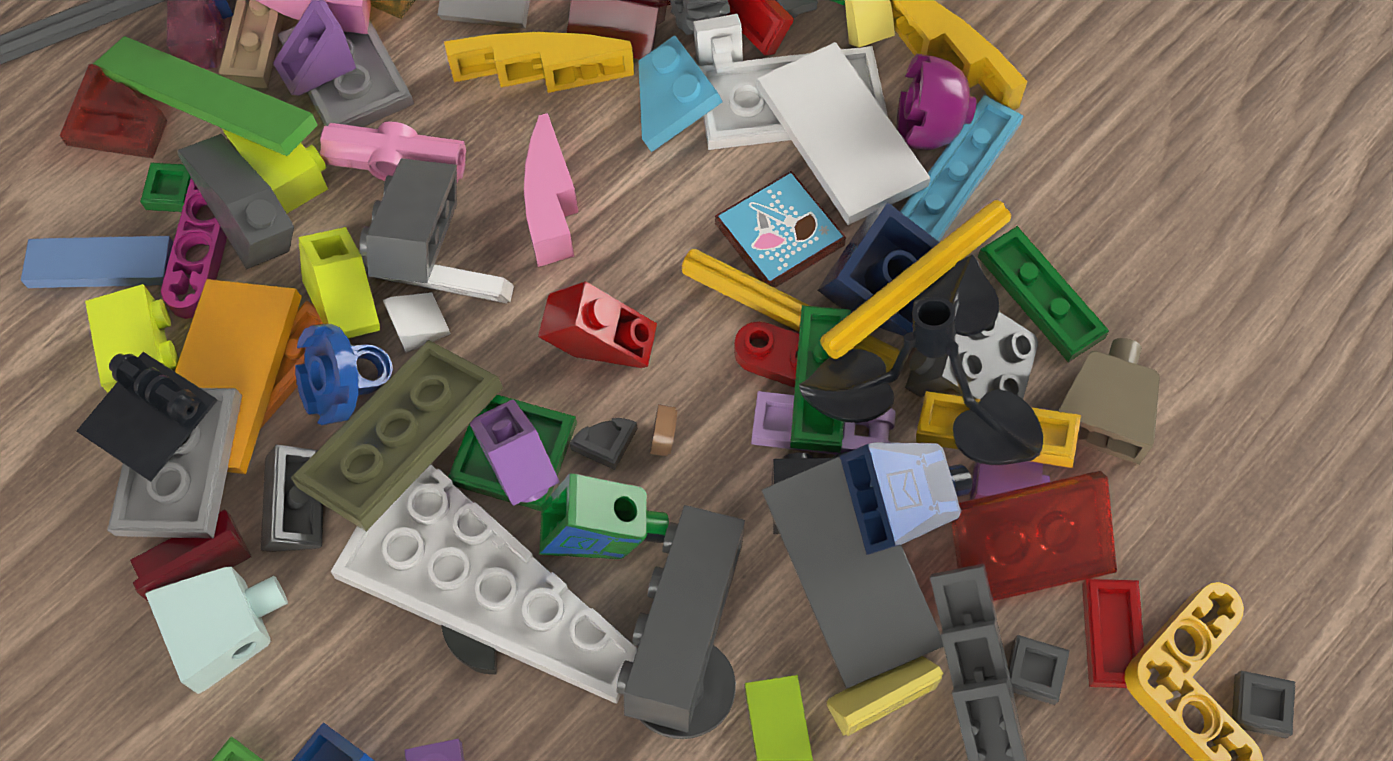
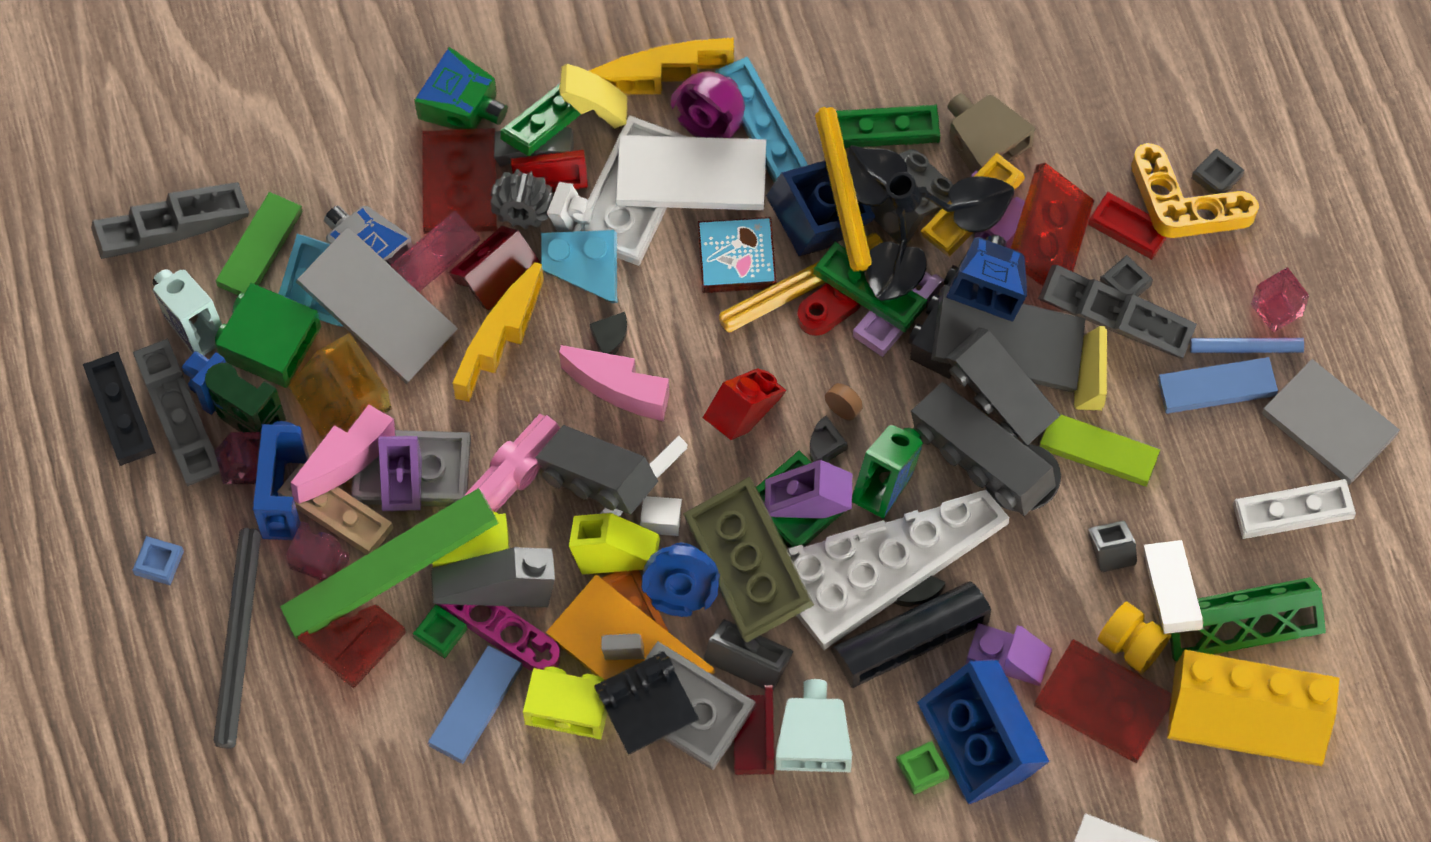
camera: 60 degrees left, 0 degrees up
none -> pearl dark grey tile [590,312,627,355]
none -> light grey tile [601,634,644,660]
none -> black brick [830,581,991,689]
none -> dark grey brick [945,327,1060,445]

